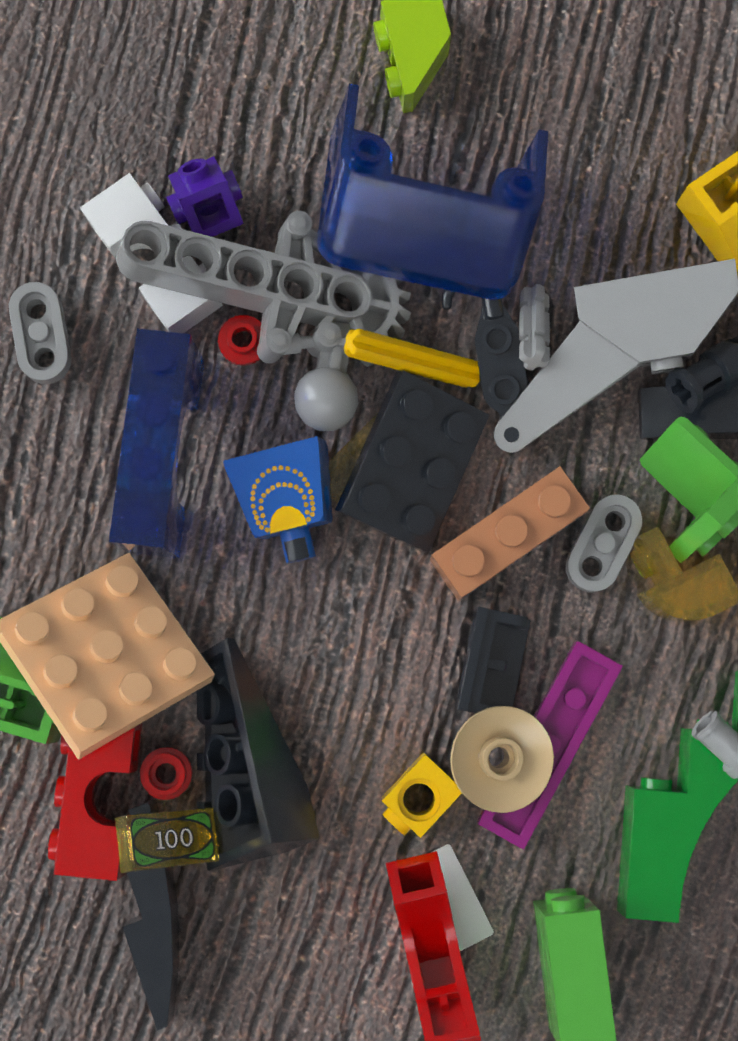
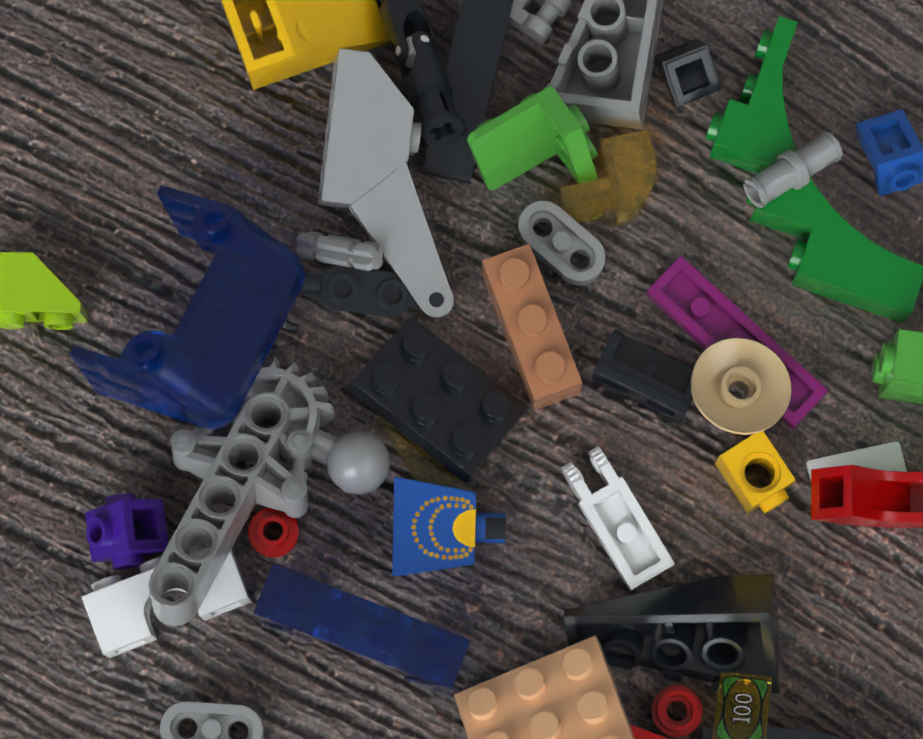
camera: 75 degrees left, 5 degrees down
yellow axle [344,328,480,388] -> none
none -> white hinge [561,446,675,591]

